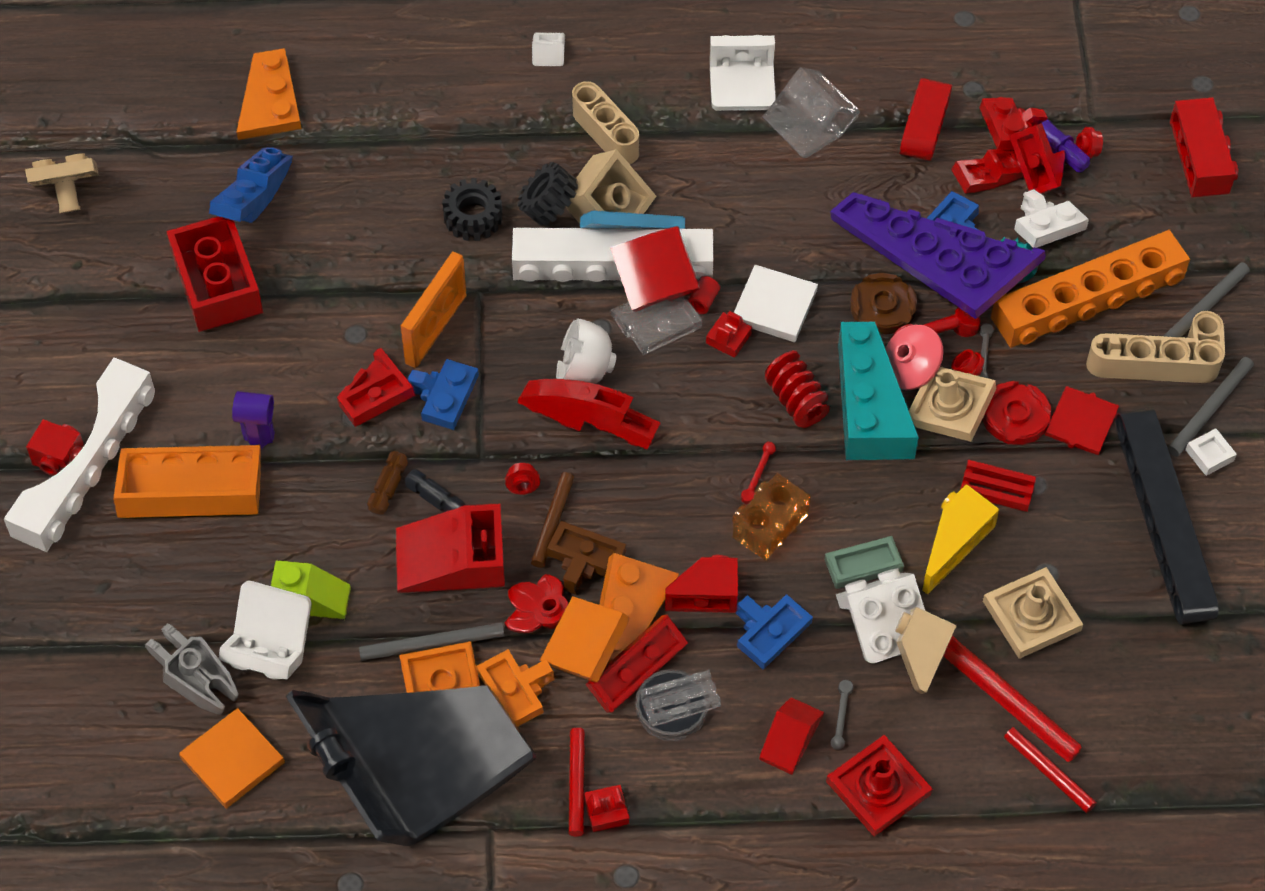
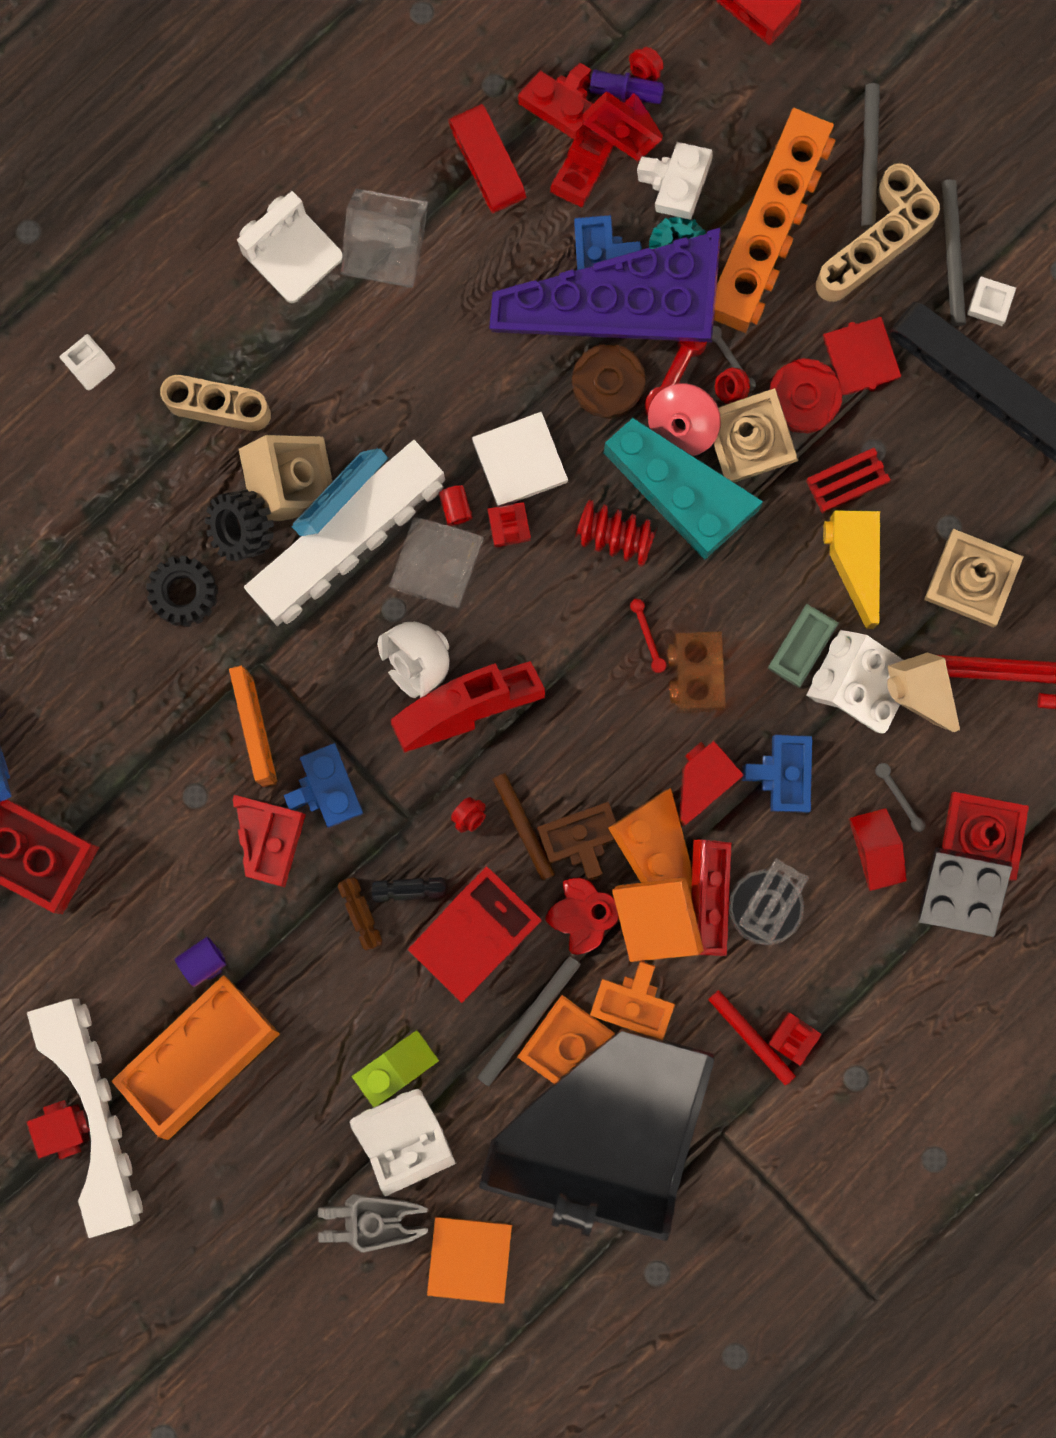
camera: 40 degrees left, 25 degrees up
red slope [610,226,700,312] -> none
none -> plate [918,847,1012,937]

